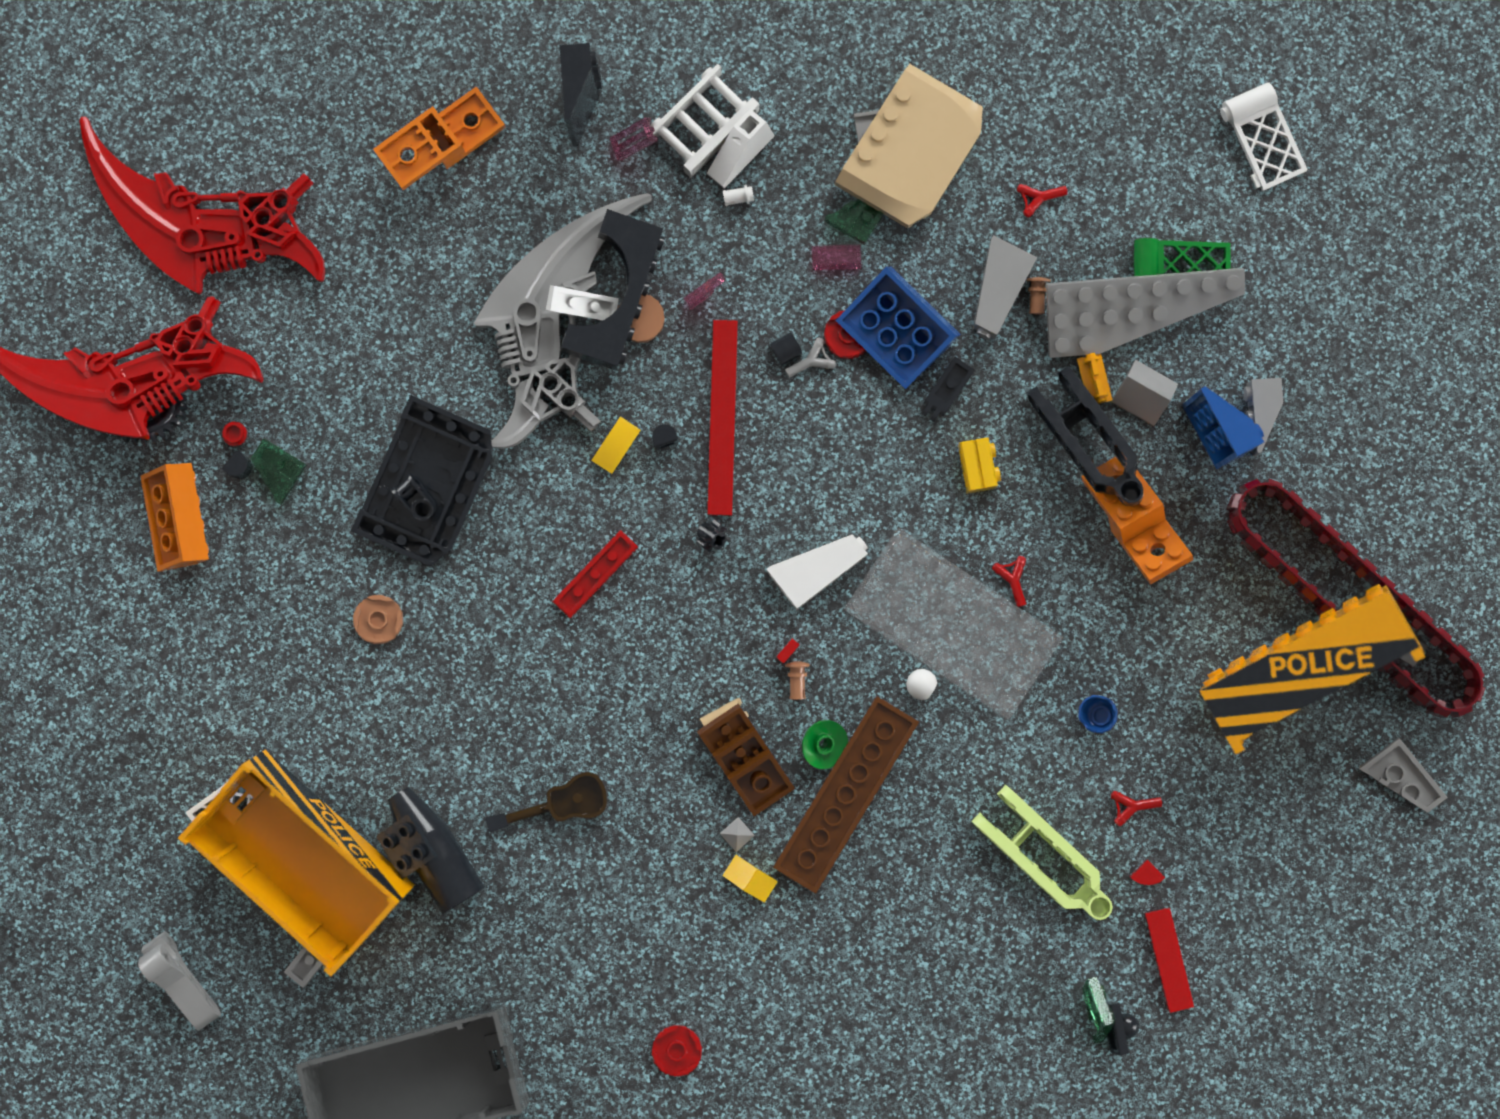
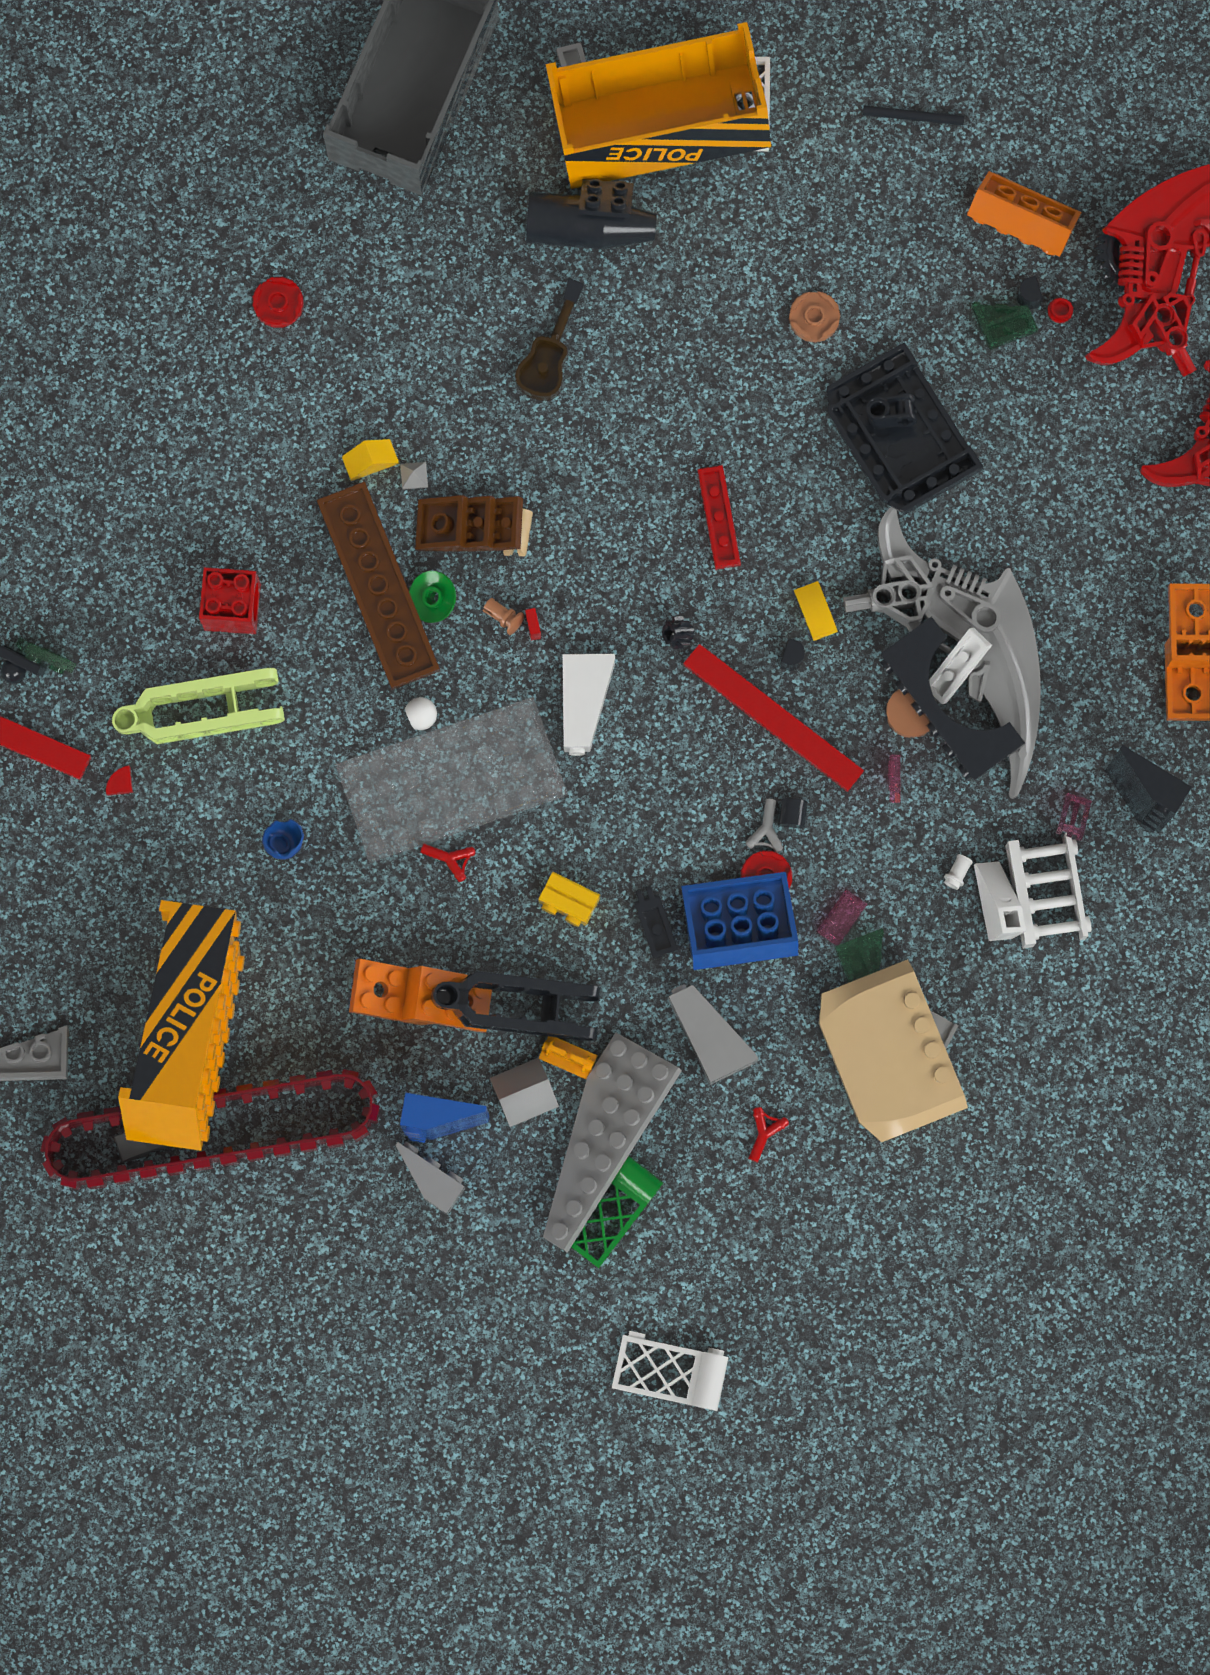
camera: 125 degrees right, 5 degrees down
nougat pin [1026,277,1051,315] -> none
red piece [1111,791,1162,826] -> none
none -> red brick [199,567,261,634]
none -> black bar [863,105,965,126]

